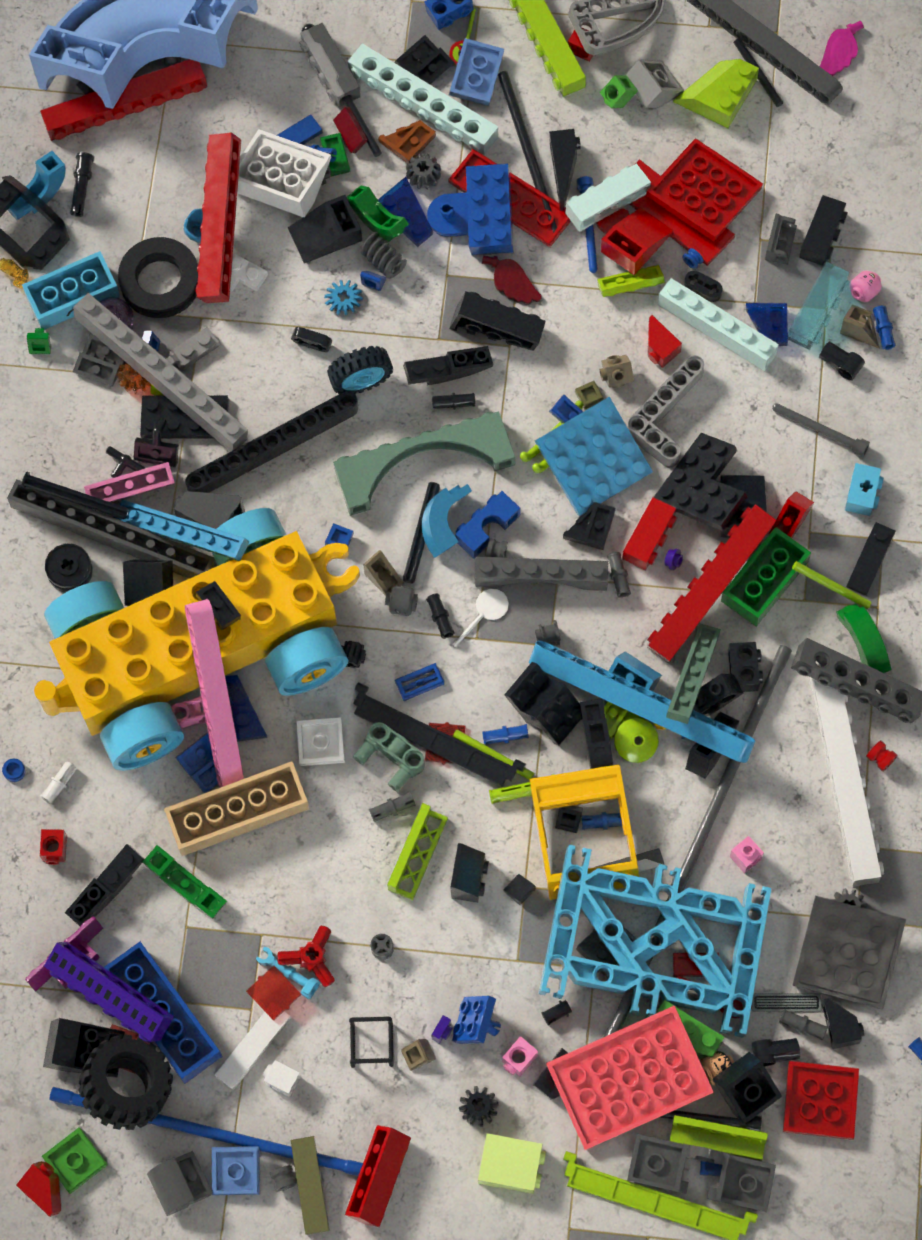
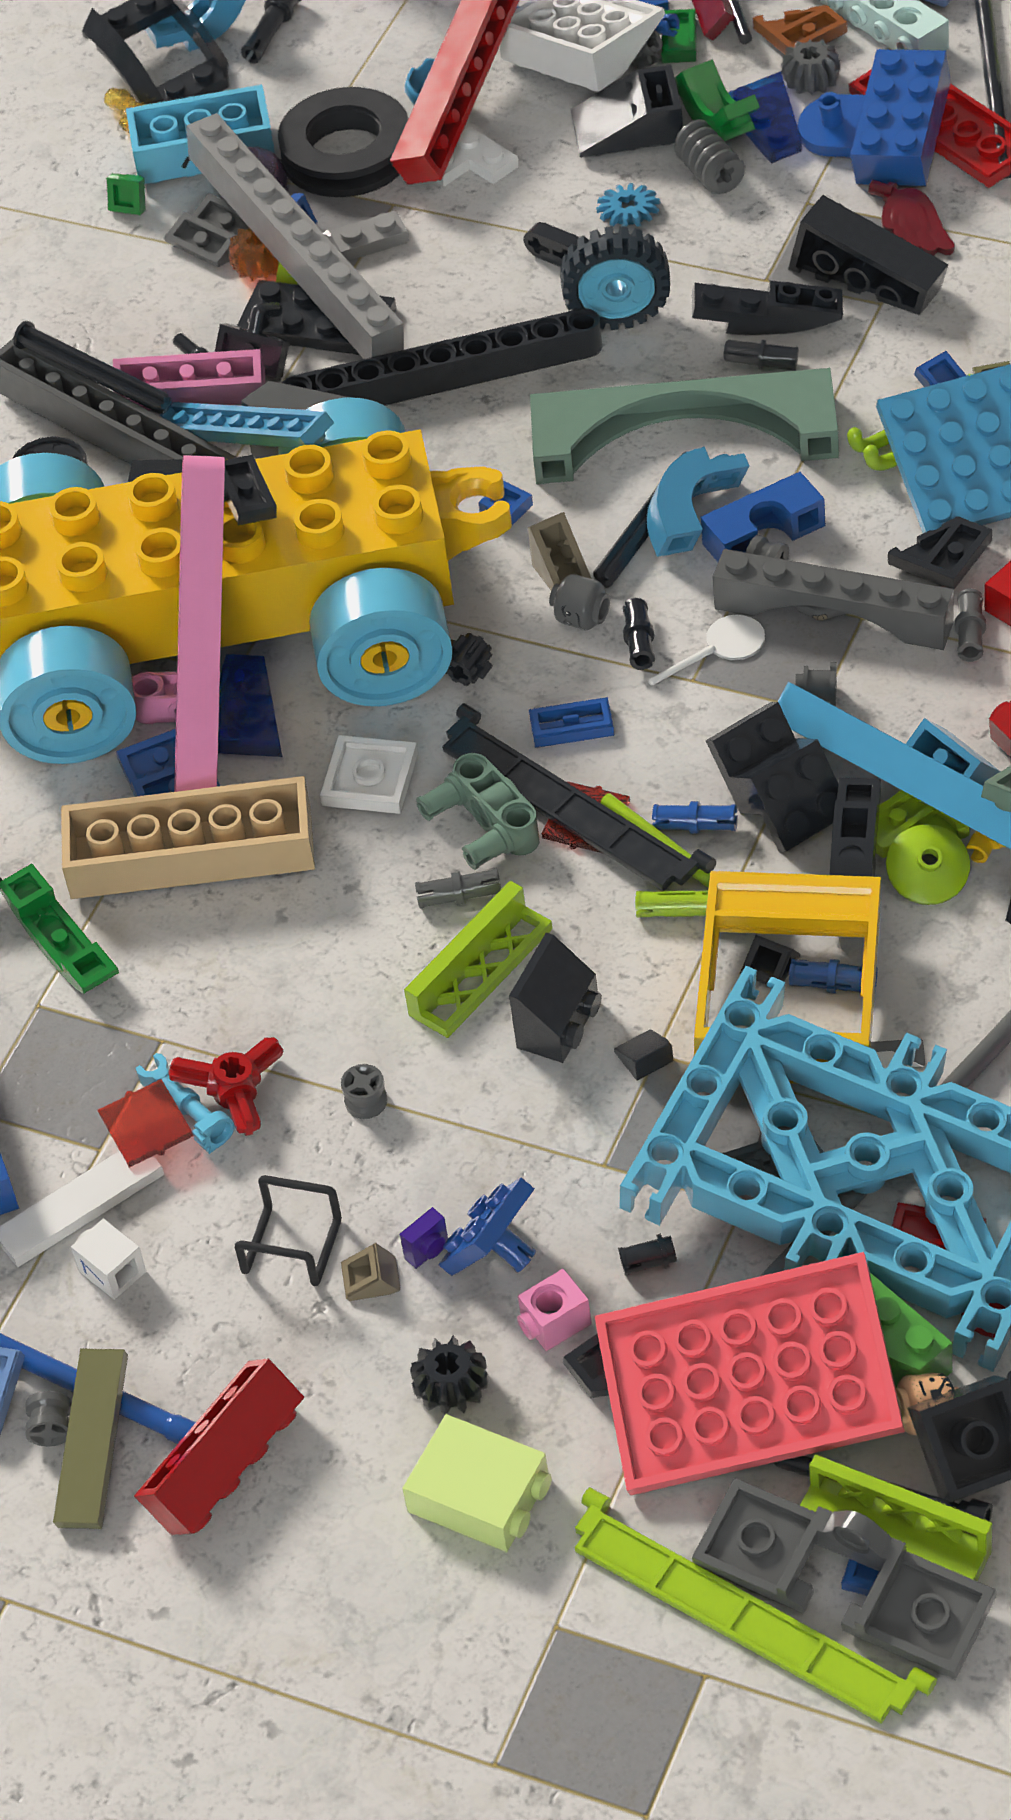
camera: 20 degrees right, 20 degrees down
blue slope [360,271,386,291] -> none

